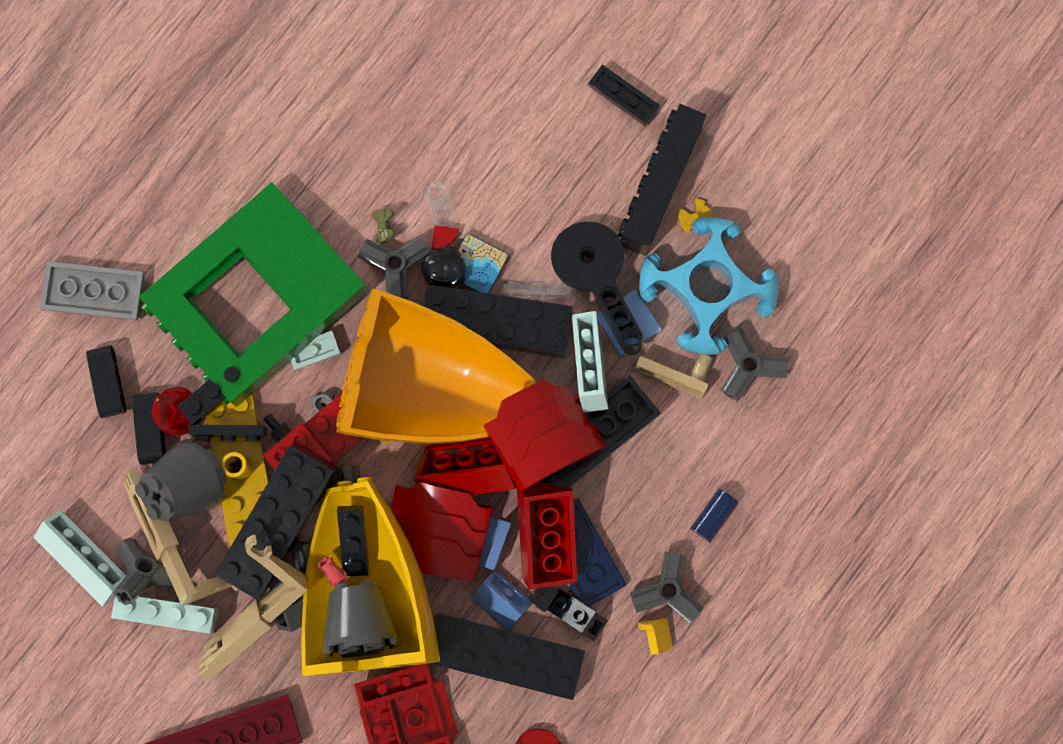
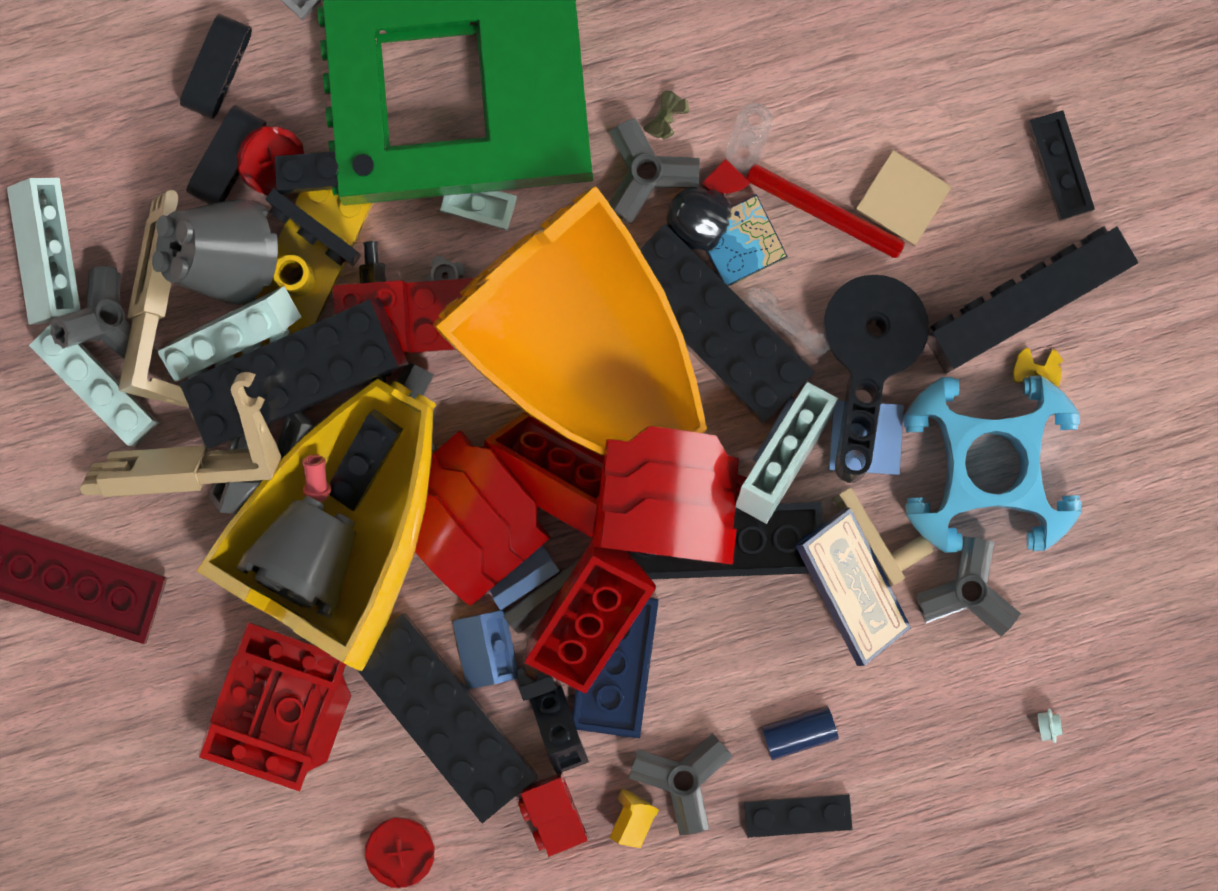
camera: 40 degrees right, 5 degrees up
none -> light aqua brick [157,286,301,382]
none -> dark grey tile [504,558,581,634]
none -> red brick [517,773,588,857]
none -> black plate [744,793,853,838]
none -> red axle [746,164,905,258]
none -> sand blue piece [753,396,796,462]
none -> tile [795,508,911,666]
none -> tan tile [856,150,952,247]
none -> light aqua plate [1038,708,1063,743]

